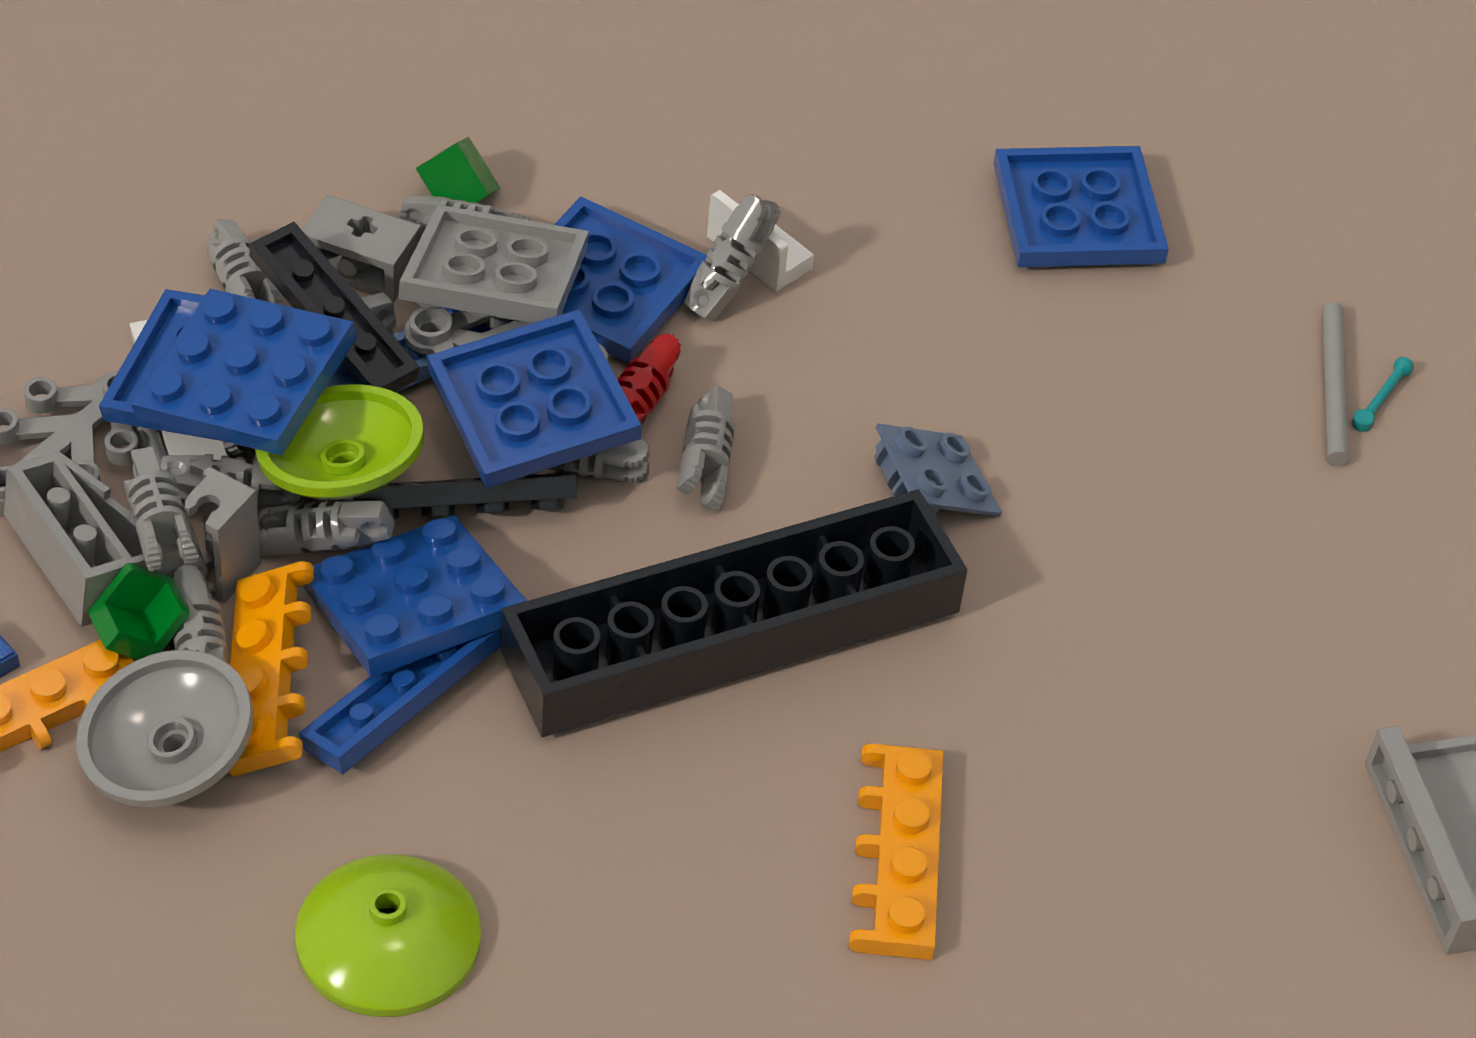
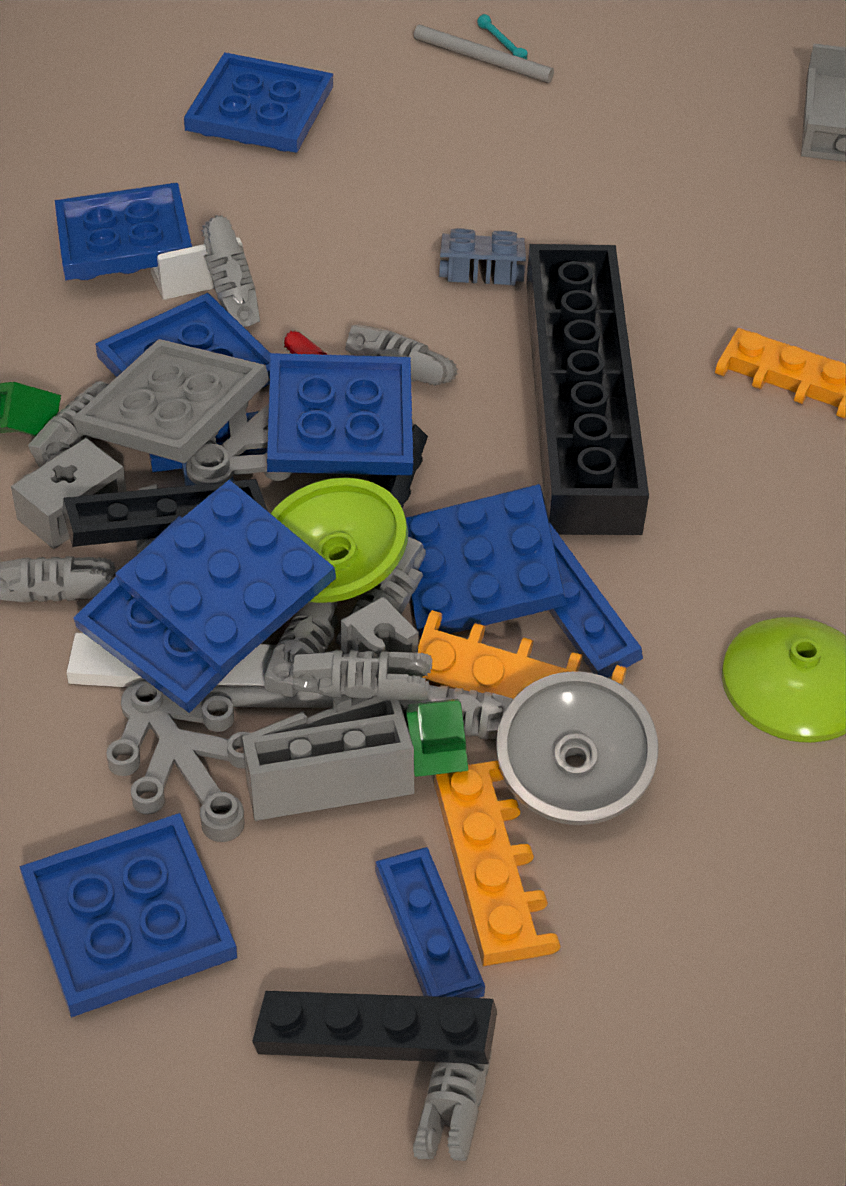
camera: 65 degrees left, 0 degrees up
none -> blue plate [54,182,192,281]

